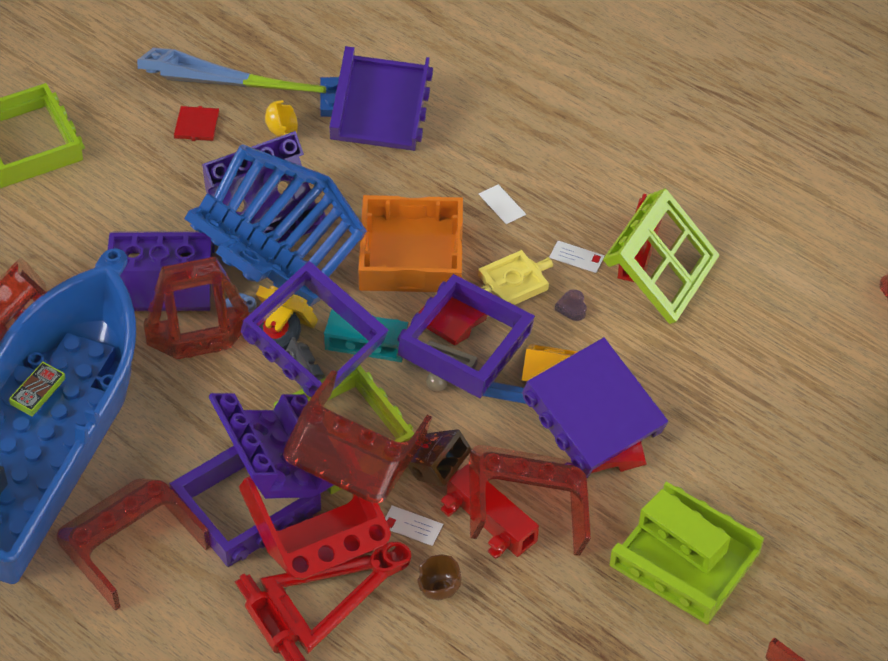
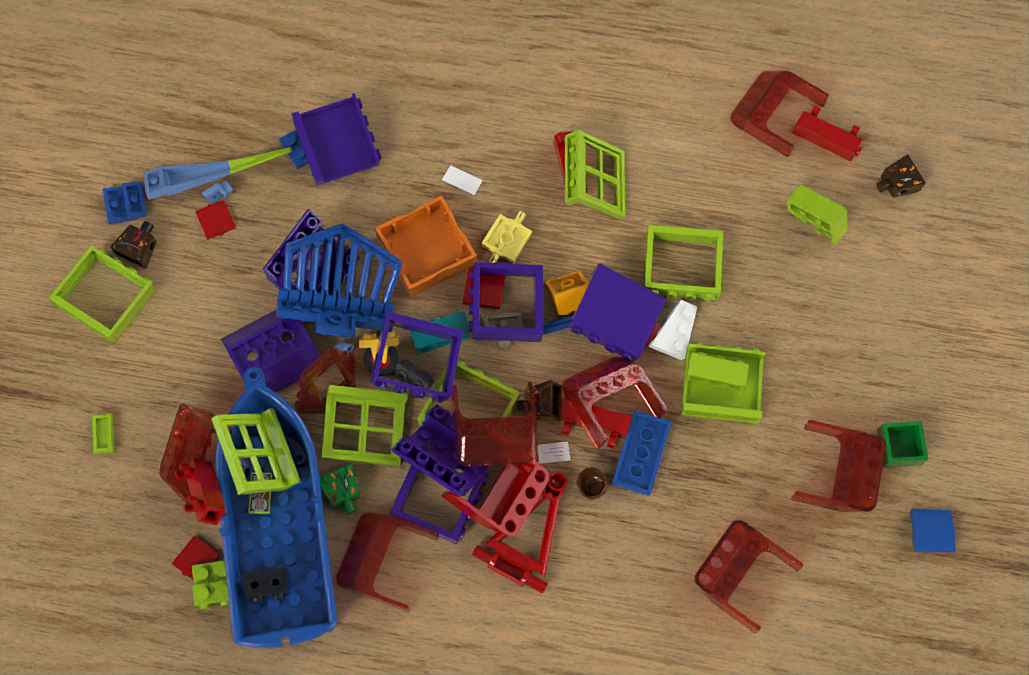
camera: 30 degrees left, 20 degrees up
yellow hair [265,100,298,137] -> none
white sticker [549,241,605,273] -> none
tile [554,289,587,321] -> none
none -> blue slope [102,182,147,225]
none -> dark brown torso [110,221,157,269]
none -> medium blue piece [202,180,233,203]
none -> lime window [211,409,301,495]
none -> green torso [319,464,360,515]
none -> lime window [321,385,408,466]
none -> blue plate [612,410,671,497]
none -> lime window [643,225,723,302]
none -> white wing [648,300,697,360]

